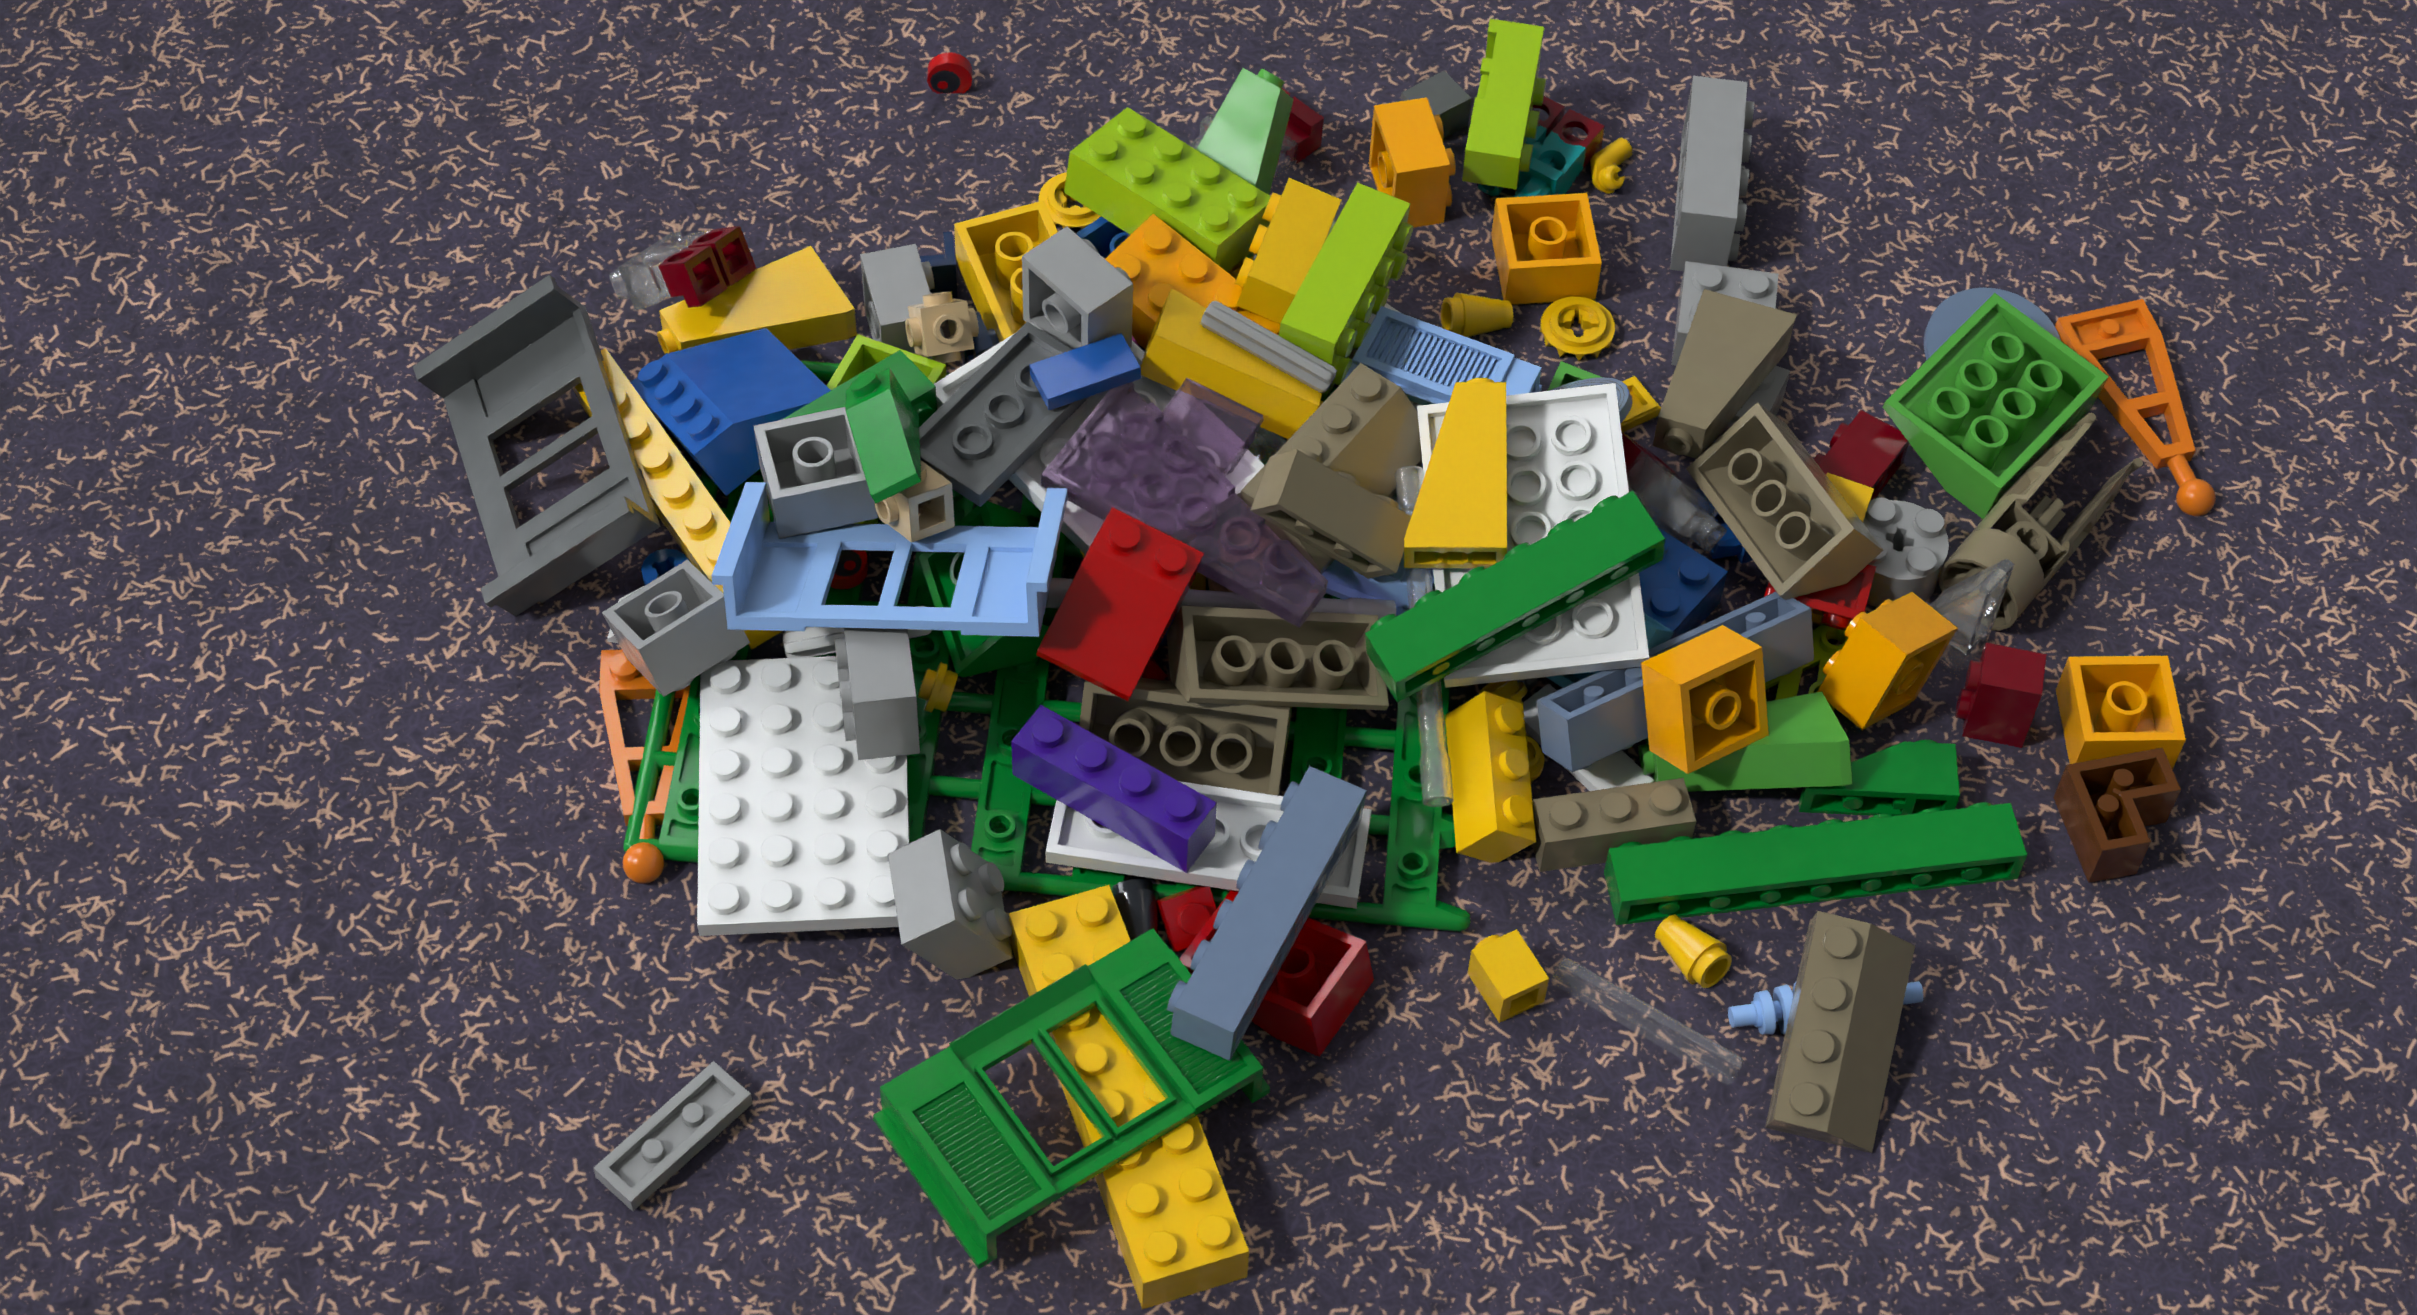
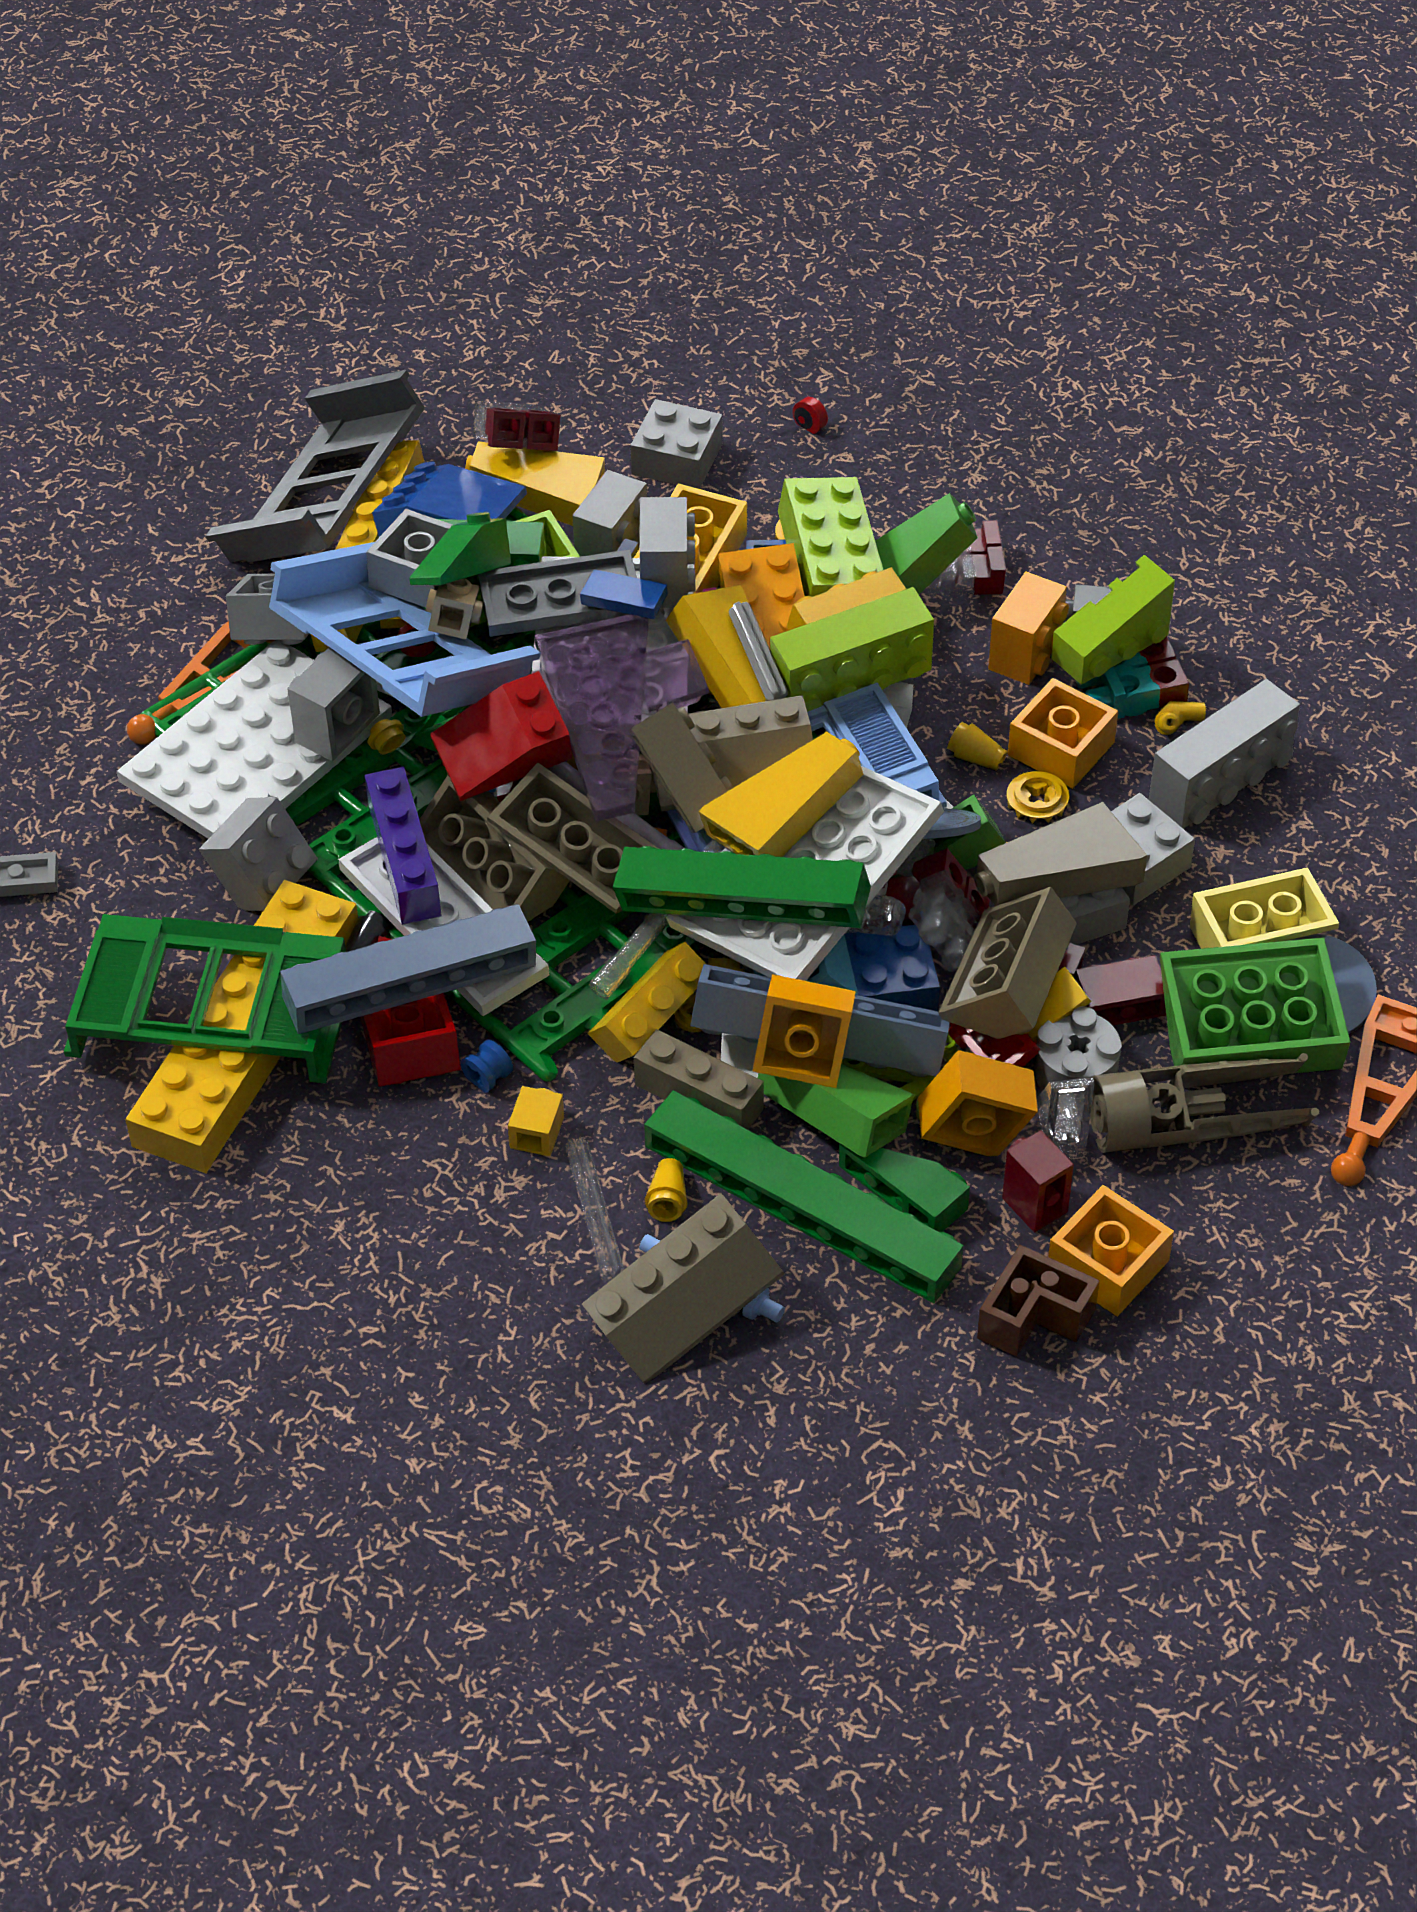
camera: 45 degrees right, 5 degrees down
tan brick [905,292,979,363] -> none
none -> blue wheel [460,1040,513,1093]
none -> light grey brick [631,399,723,489]
none -> light yellow slope [1190,868,1339,949]

